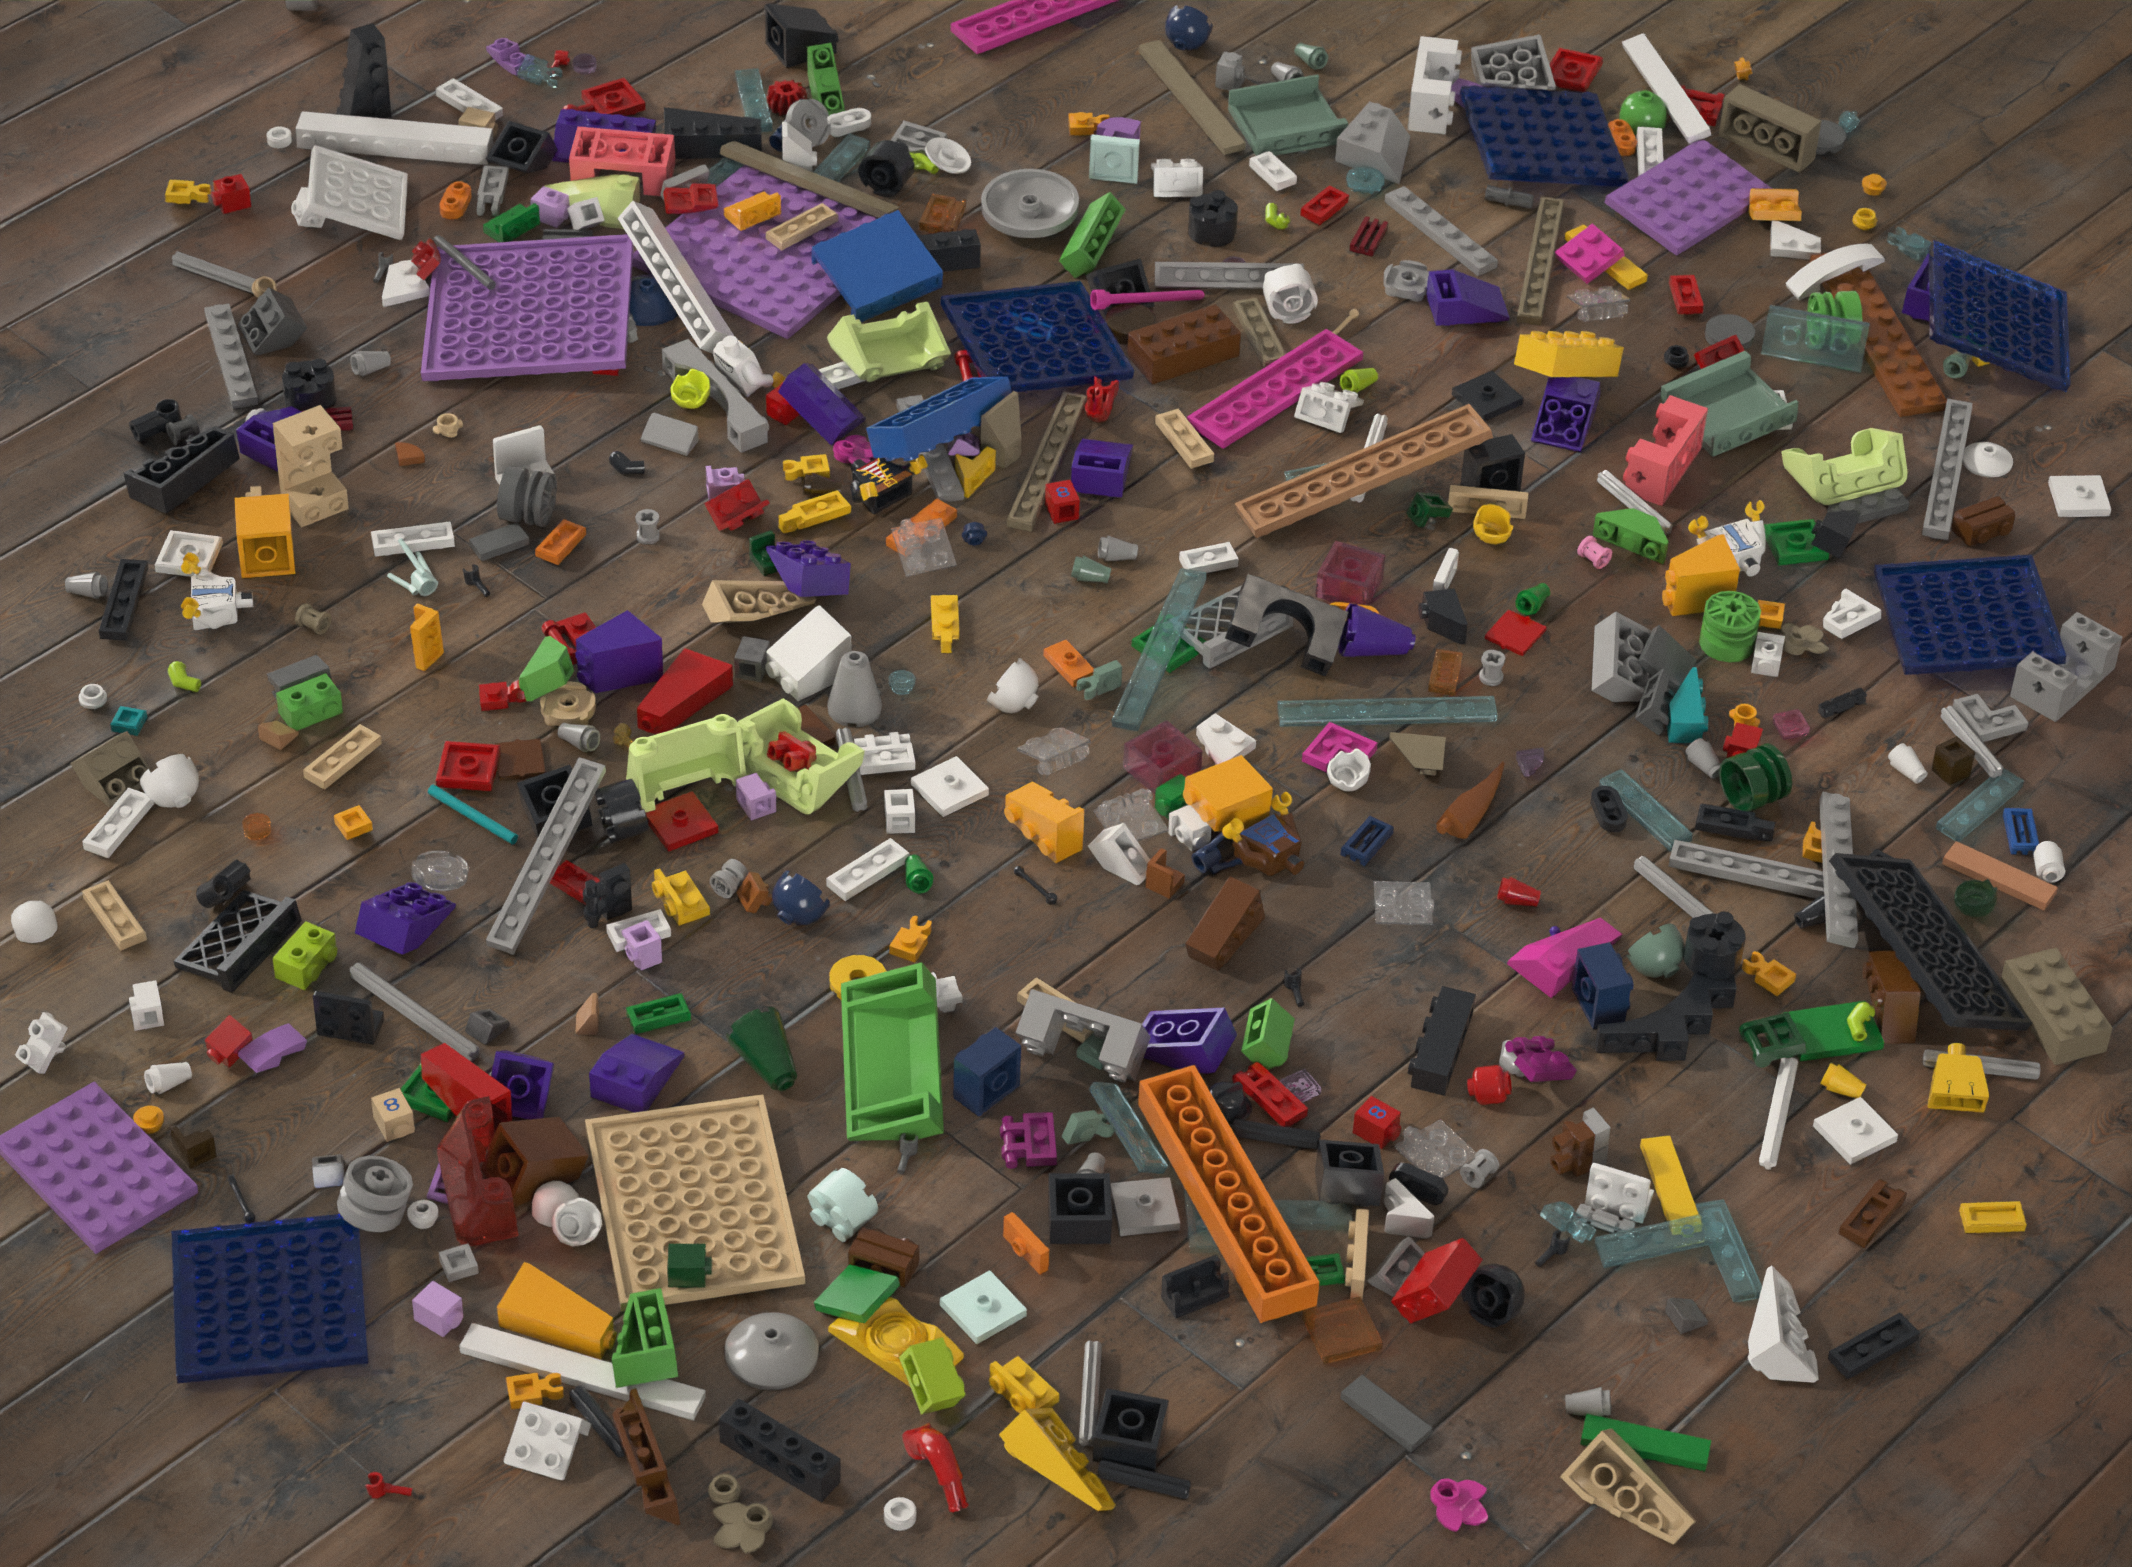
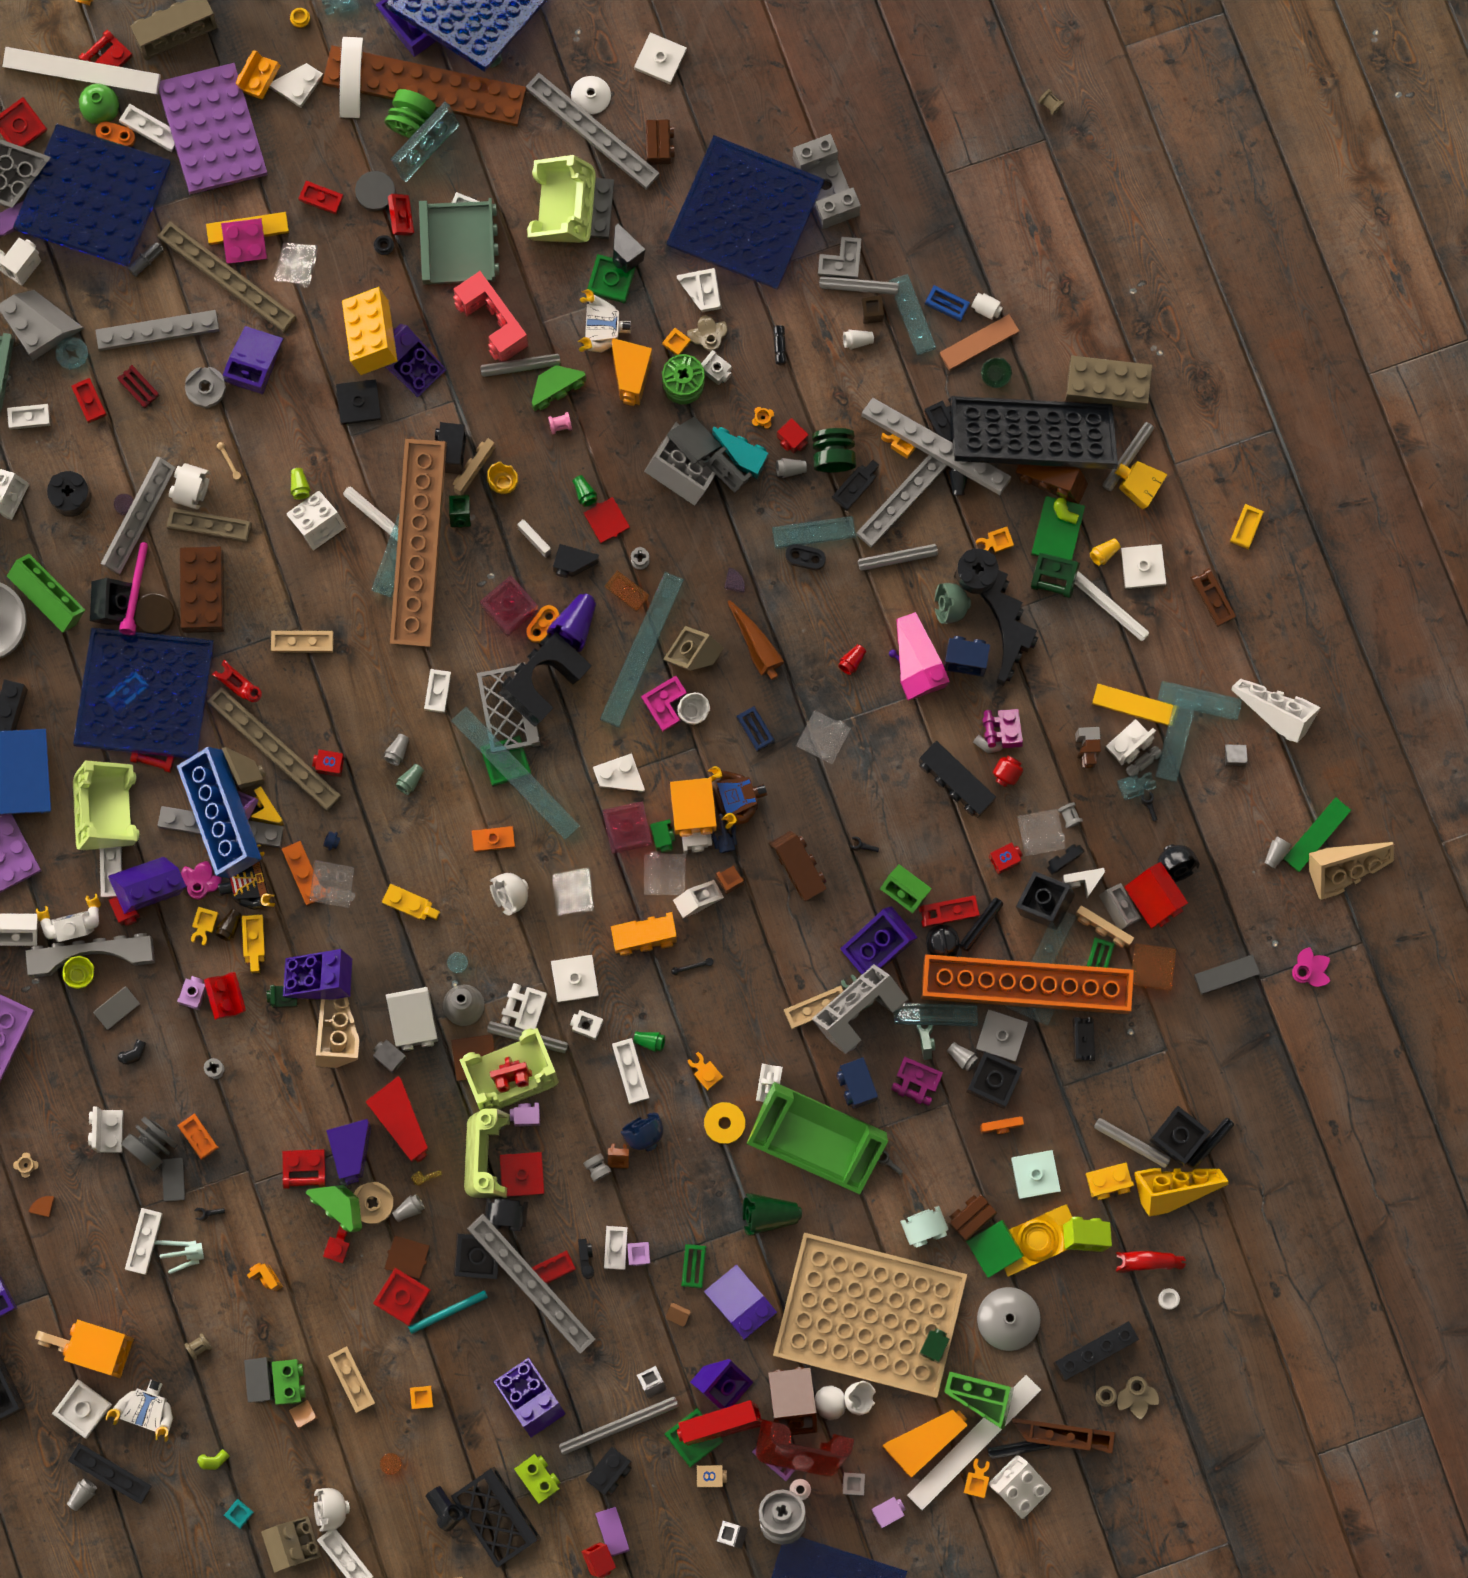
camera: 65 degrees left, 35 degrees up
white plate [79,684,107,709] -> none
tan plate [273,405,349,527] -> none
clear tile [411,851,469,891] -> none
yellow bracket [652,868,710,926] -> none
dark purple slope [1071,439,1133,498] -> none
sand green plate [1077,660,1122,700] -> none
dark pink plate [1187,329,1363,449] -> none
lime arm [1265,203,1290,230] -> none
clear purple tile [1280,1069,1321,1103] -> none
clear pink plate [1772,709,1810,740] -> none
black plate [1827,1312,1920,1380] -> none

